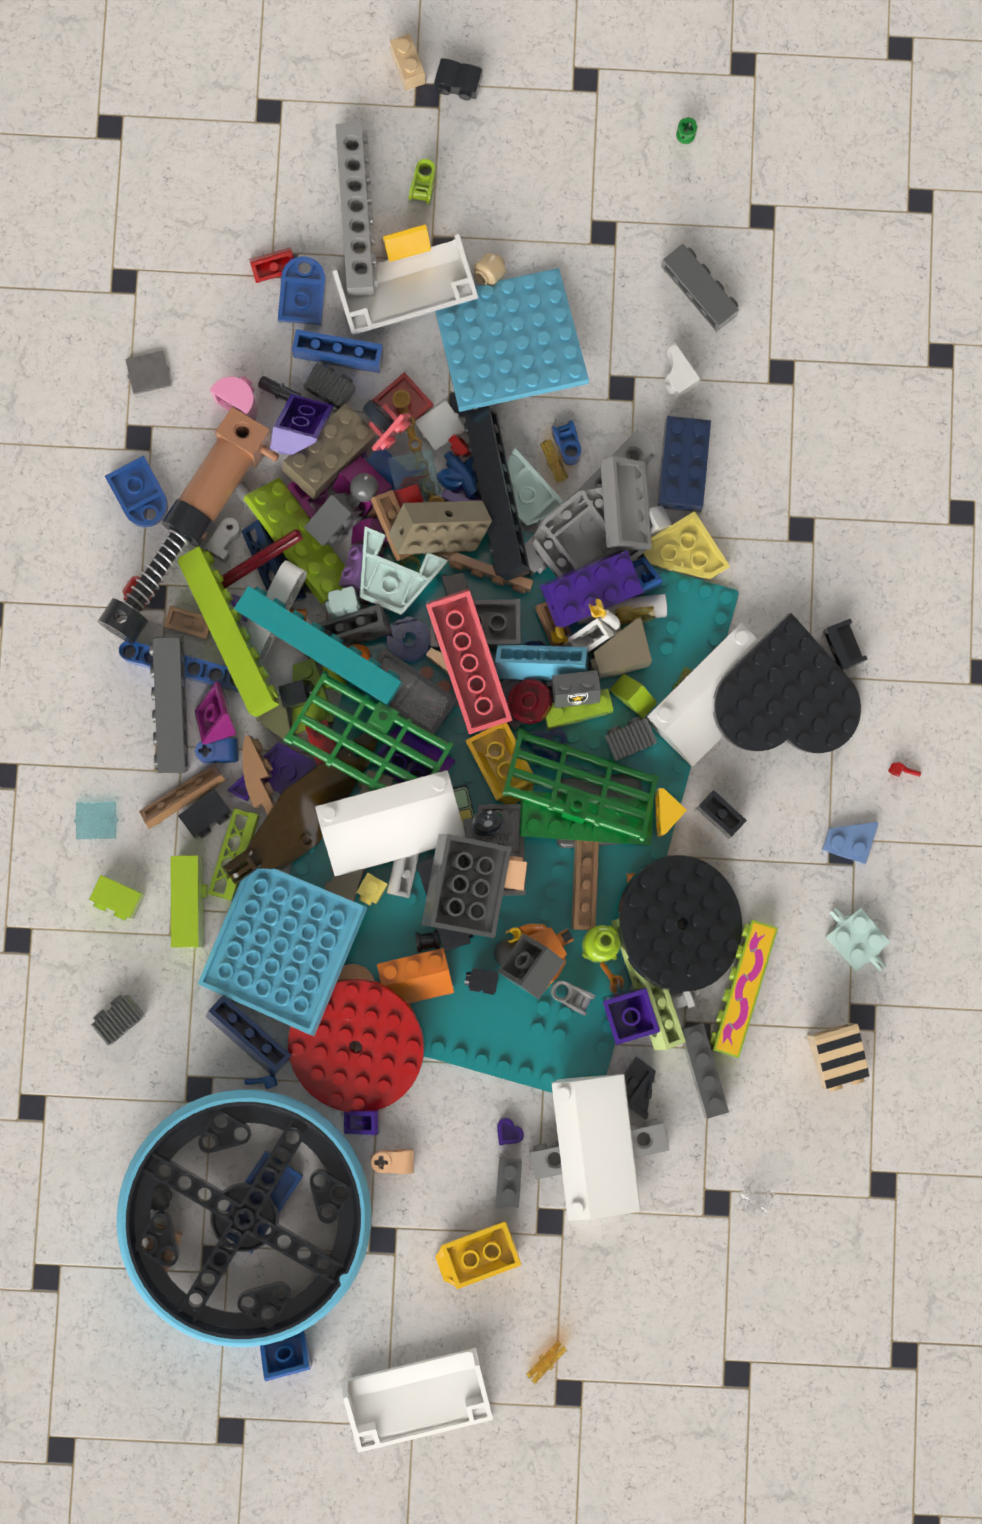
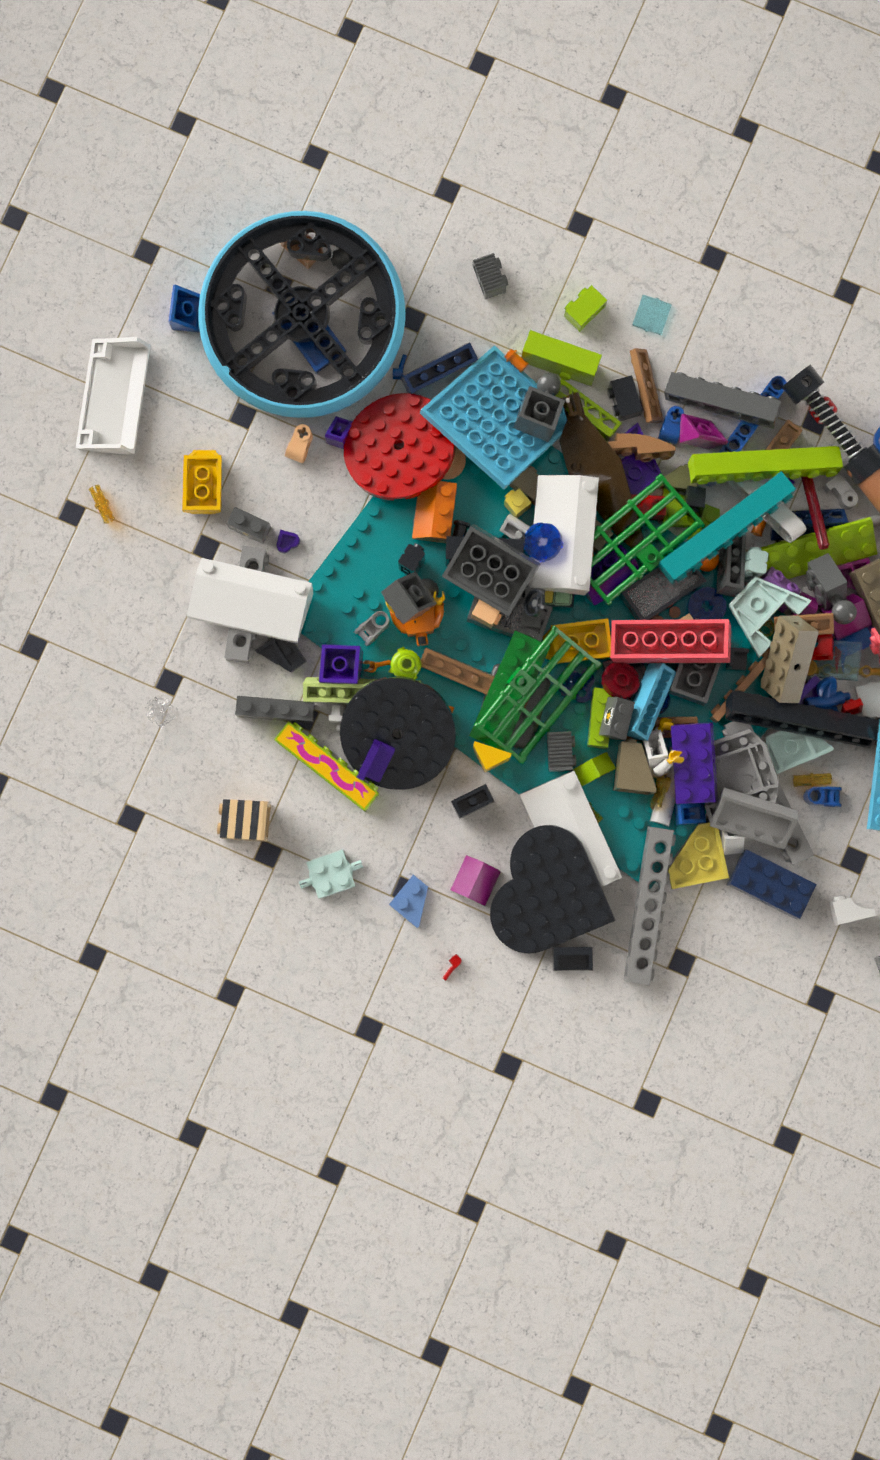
camera: 115 degrees right, 0 degrees up
none -> dark purple panel [356,739,395,782]
none -> magenta slope [450,855,501,906]
none -> orange pin [504,349,529,372]
none -> dark grey brick [513,373,565,442]
none -> clear blue plate [524,522,563,562]
none -> light grey brick [624,826,676,985]

